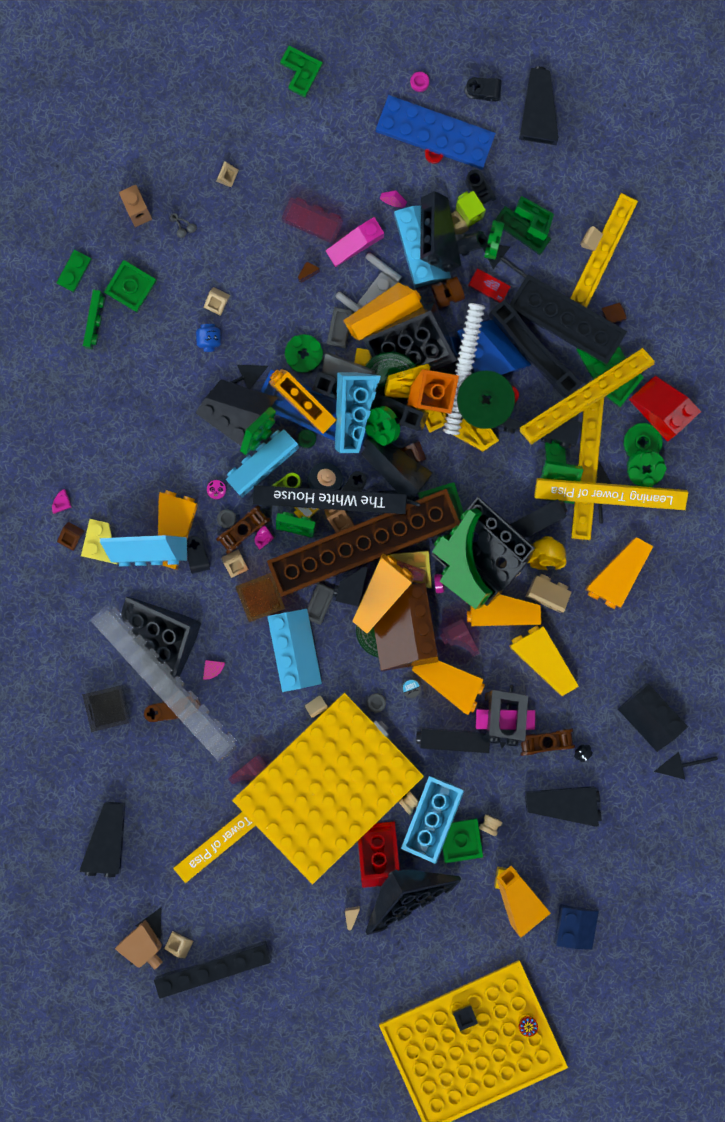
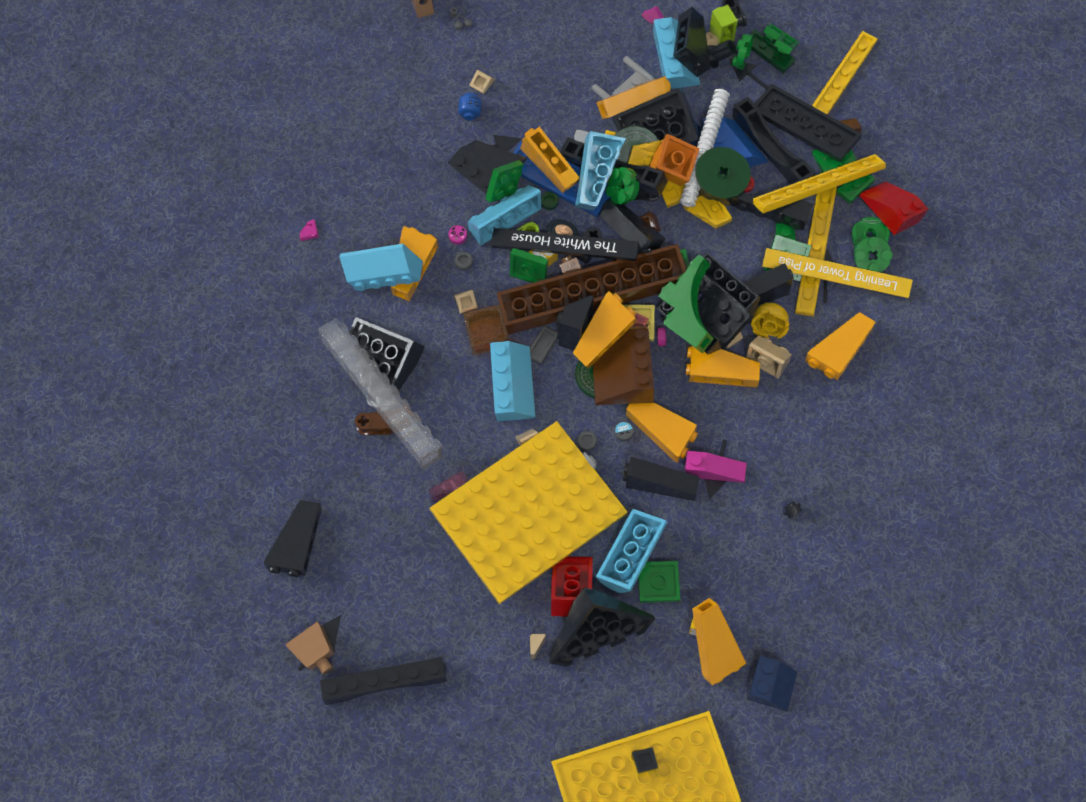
camera: 10 degrees right, 20 degrees down
green plate [57,250,92,293] -> none
reddish brown slope [57,522,84,551] -> none
light yellow wing [81,519,118,565] -> none
clear smoke container [82,685,131,732] -> none
green plate [83,289,105,350] -> none
green plate [104,260,157,313] -> none
tan slope [164,931,193,958] -> none
yellow tile [173,812,256,883] -> none
black piece [187,536,210,574] -> none
dark pink tile [203,660,225,679] -> none
reddish brown piece [216,505,271,554] -> none
dark pink tile [255,525,274,550] -> none
clear pink brick [281,197,343,245] -> none
green plate [285,334,323,373] -> none
reddish brown slope [298,262,320,283] -> none
dark pink slope [326,217,384,267] -> none
dark grey tile [327,307,353,348] -> none
tan wheel [398,791,419,815] -> none
reddish brown wheel [431,276,465,309] -> none
clear pink arch [440,619,480,657] -> none
red tile [468,268,511,303] -> none
tan wheel [479,814,503,836] -> none
black panel [482,690,528,746] -> none
yellow slope [509,625,579,696] -> none
tile [518,1016,538,1037] -> none
reddish brown piece [520,728,576,756] -> none
black slope [525,786,602,827] -> none
tan slope [580,226,603,251] -> none
black slope [618,683,688,752] -> none
black piece [654,752,718,780] -> none

